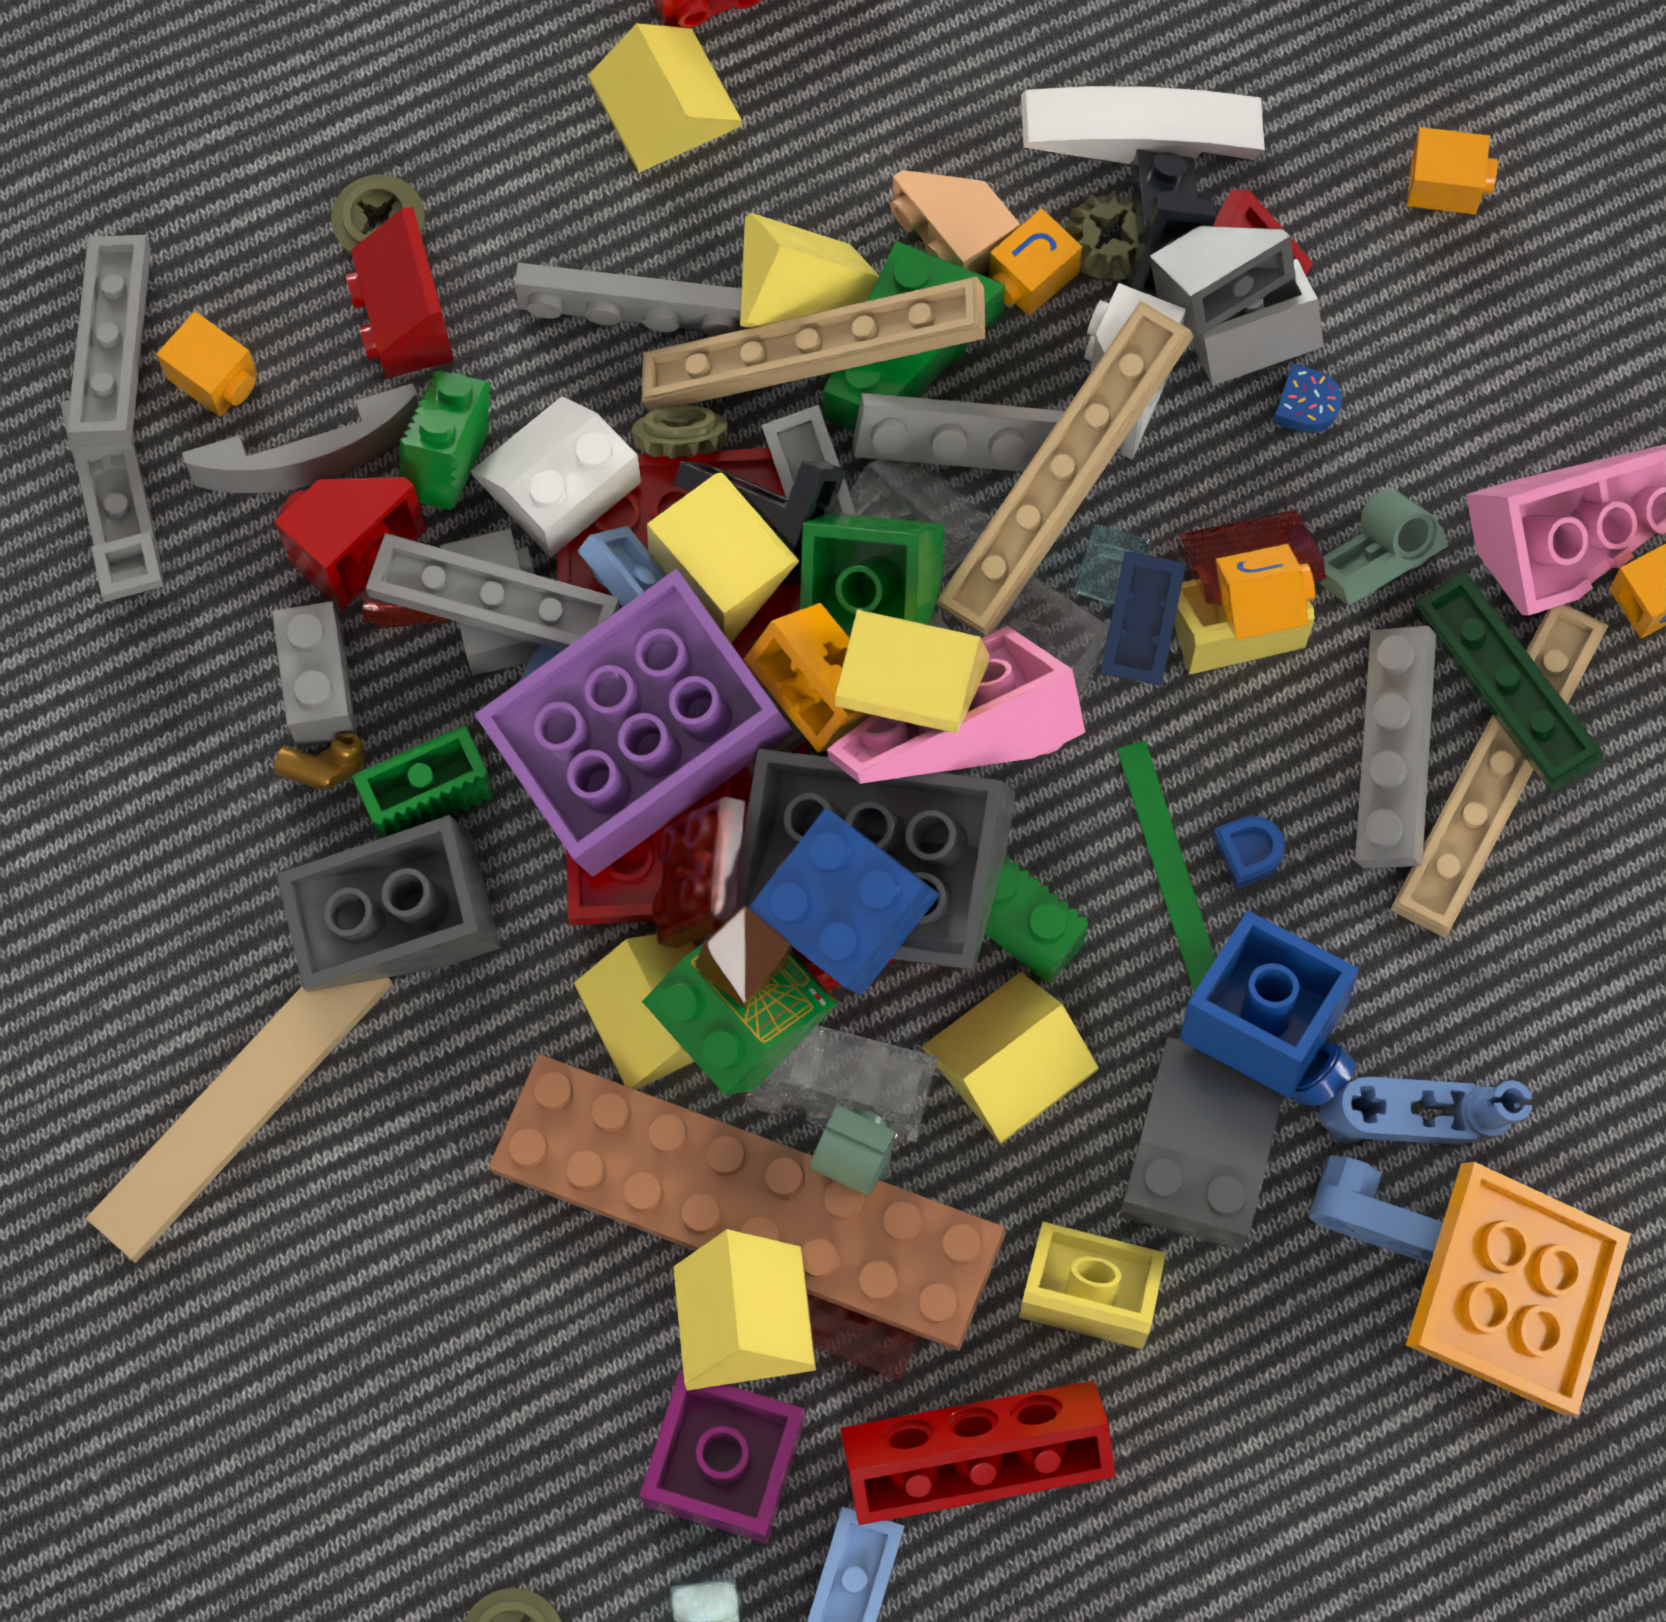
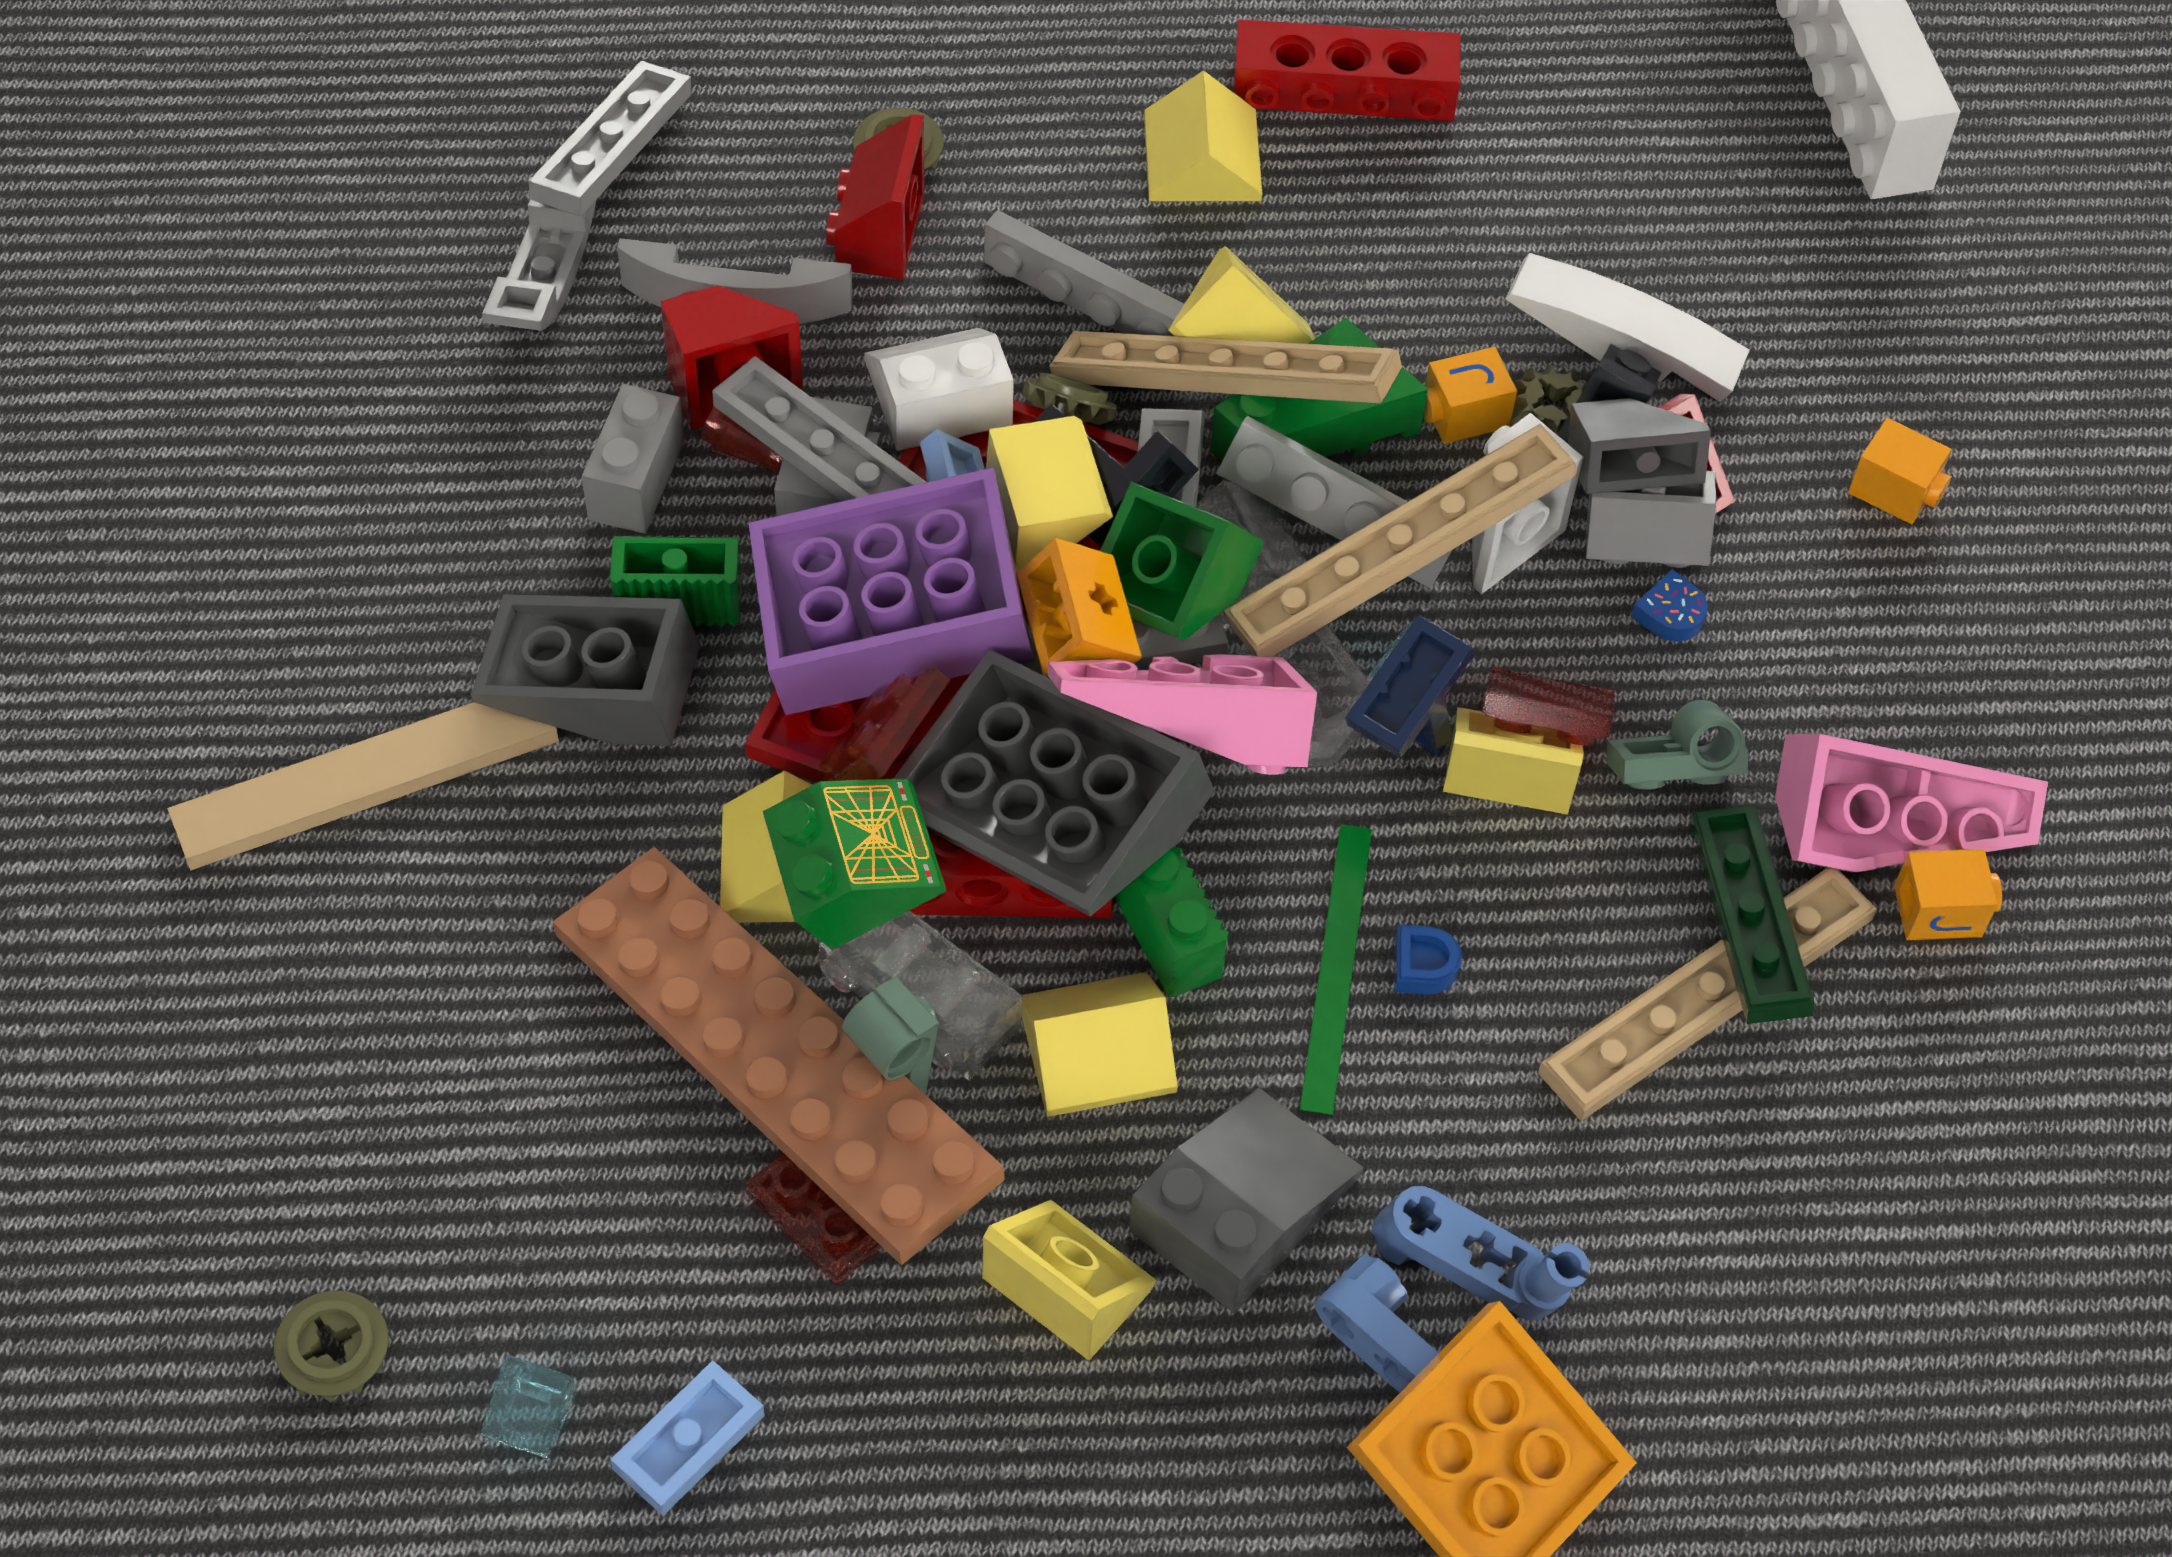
camera: 20 degrees right, 15 degrees down
light orange brick [156,311,258,418] -> none
pearl gold arm [274,733,366,790] -> none
green brick [399,371,491,510] -> none
magenta brick [639,1370,806,1544] -> none
light yellow slope [673,1229,816,1390] -> none
reddish brown slope [695,905,792,1007] -> none
blue brick [749,808,940,995] -> none
light yellow slope [834,610,990,734] -> none
red brick [840,1380,1116,1526] -> none
light nougat slope [890,170,1020,275] -> none
blue brick [1179,910,1359,1099] -> none
light orange brick [1216,544,1315,640] -> none
blue tile [1292,1042,1356,1106] -> none
light grey plate [1355,626,1437,868] -> none

